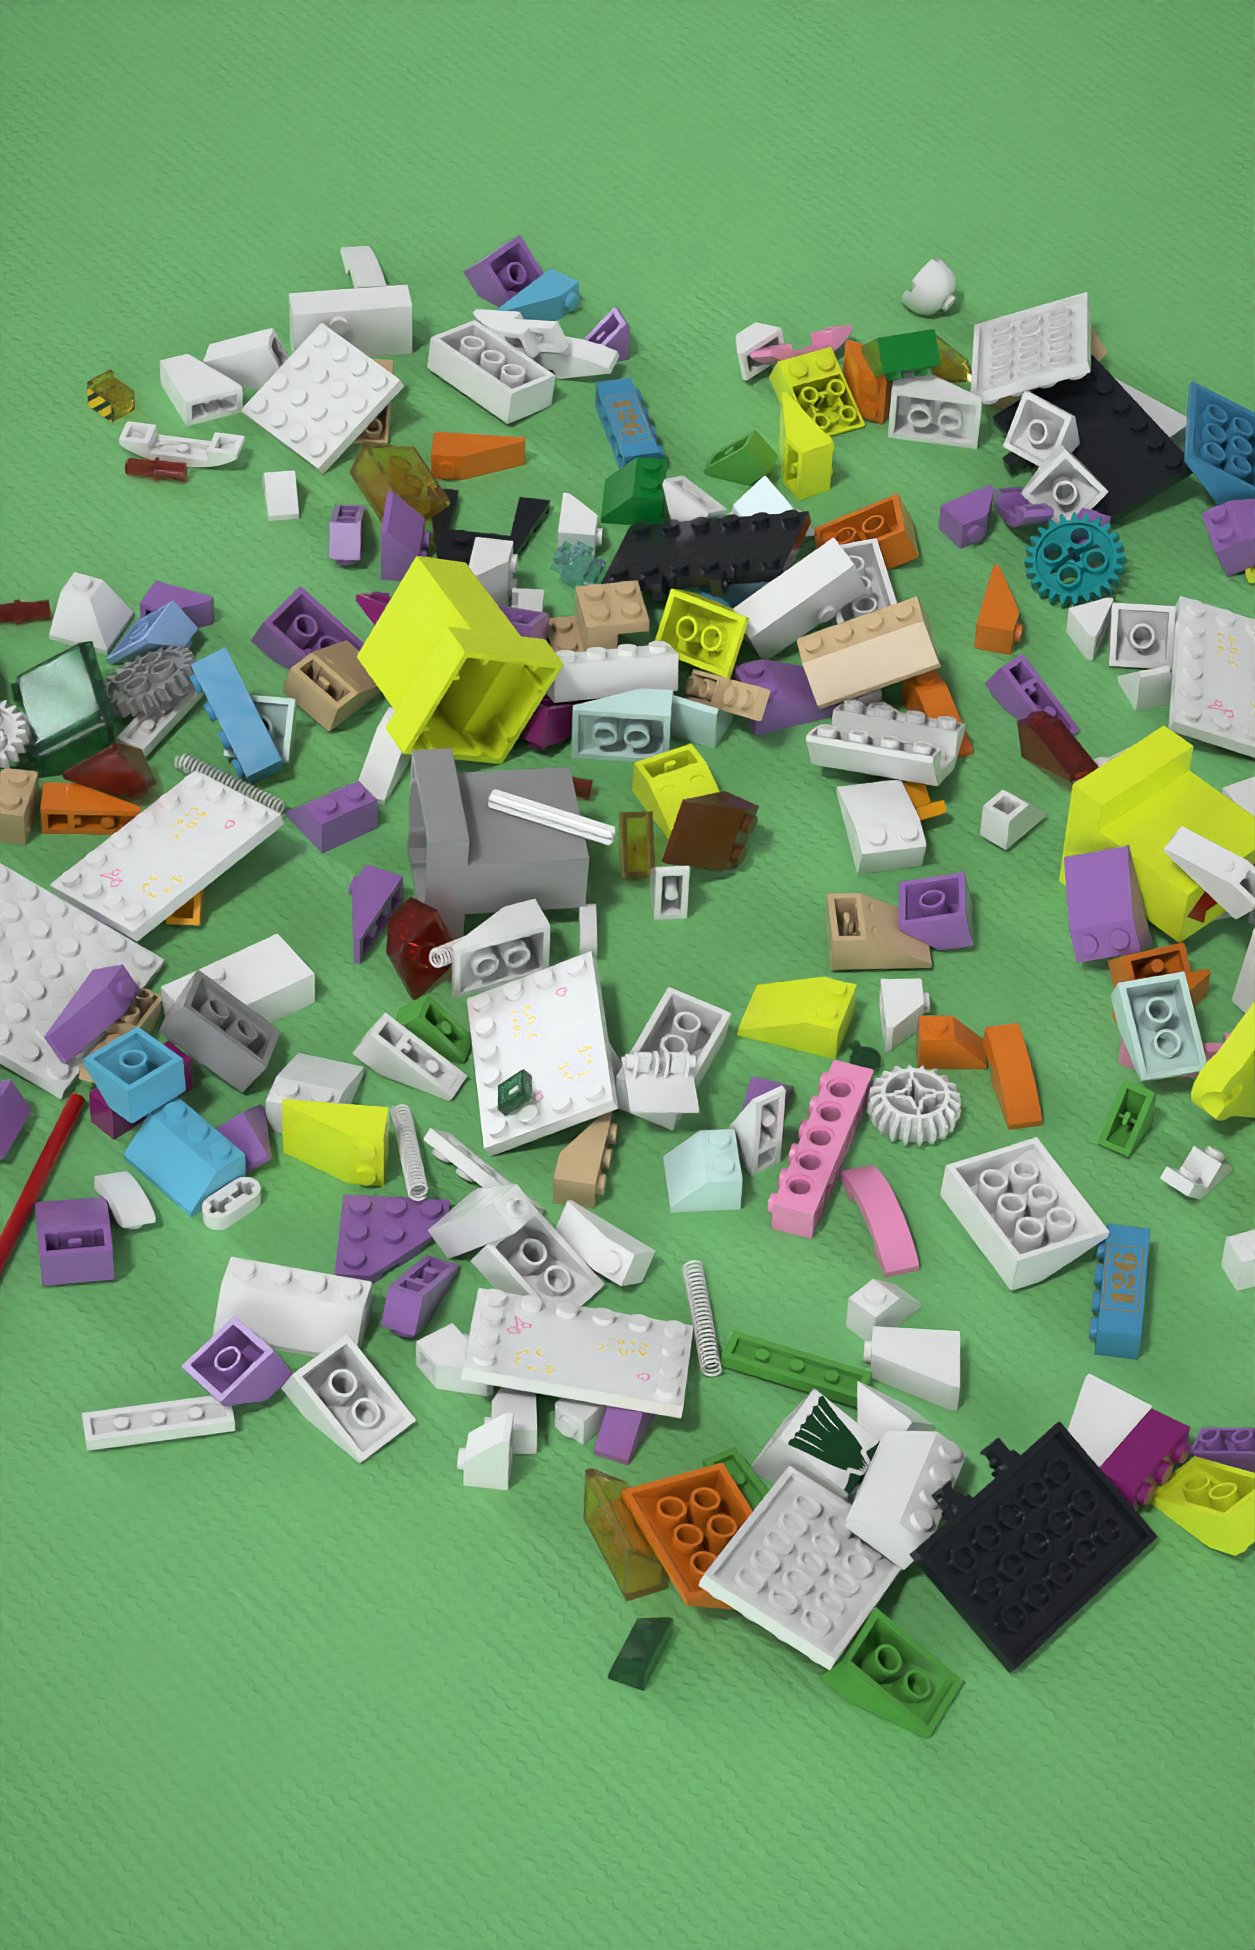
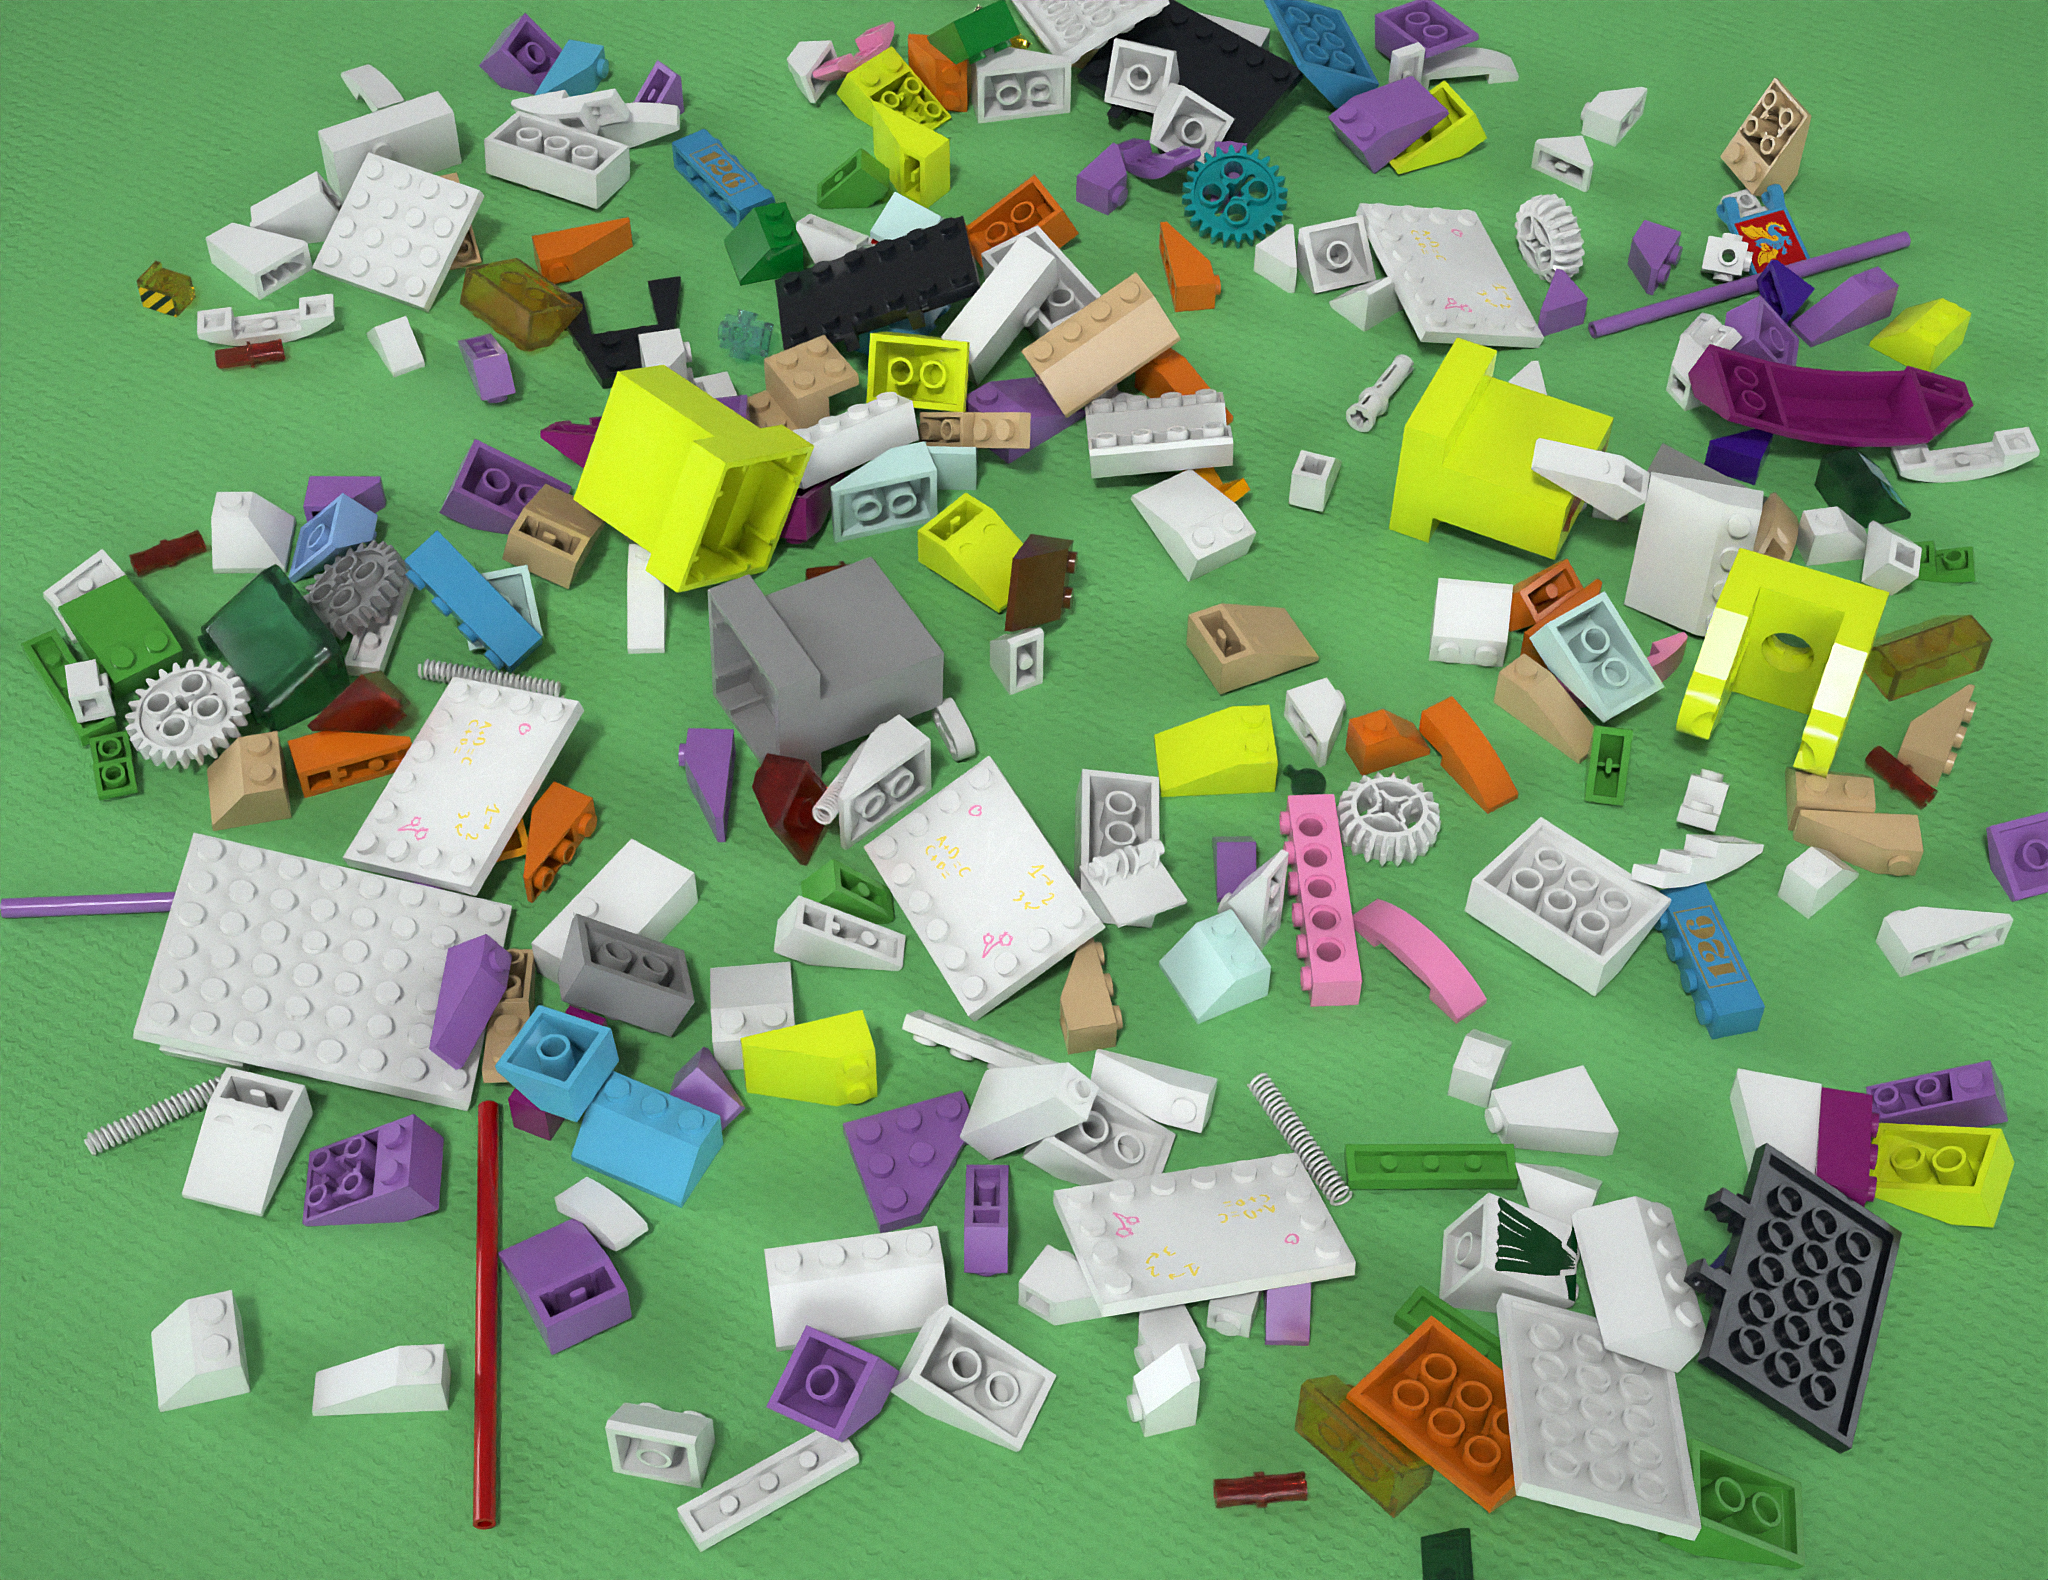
camera: 20 degrees left, 5 degrees up
white beam [202,1177,261,1230] -> none
medium lavender slope [286,781,377,853] -> none
medium lavender slope [381,492,430,581] -> none
white piece [390,1104,428,1201] -> none
white axle [488,789,616,845] -> none
clear green tile [498,1069,532,1116] -> none
white slope [557,493,603,559] -> none
clear yellow slope [618,811,655,879] -> none
medium lavender slope [899,872,973,951] -> none
medium lavender slope [985,653,1080,747] -> none
clear red slope [1017,711,1098,782] -> none
medium lavender slope [1064,845,1152,963] -> none
none -> orange slope [523,782,597,903]
none -> white slope [605,1402,715,1489]
none -> clear red pin [1213,1471,1308,1509]
none -> white slope [1429,578,1513,667]
none -> tan slope [1494,653,1594,764]
none -> white slope [1631,834,1764,889]

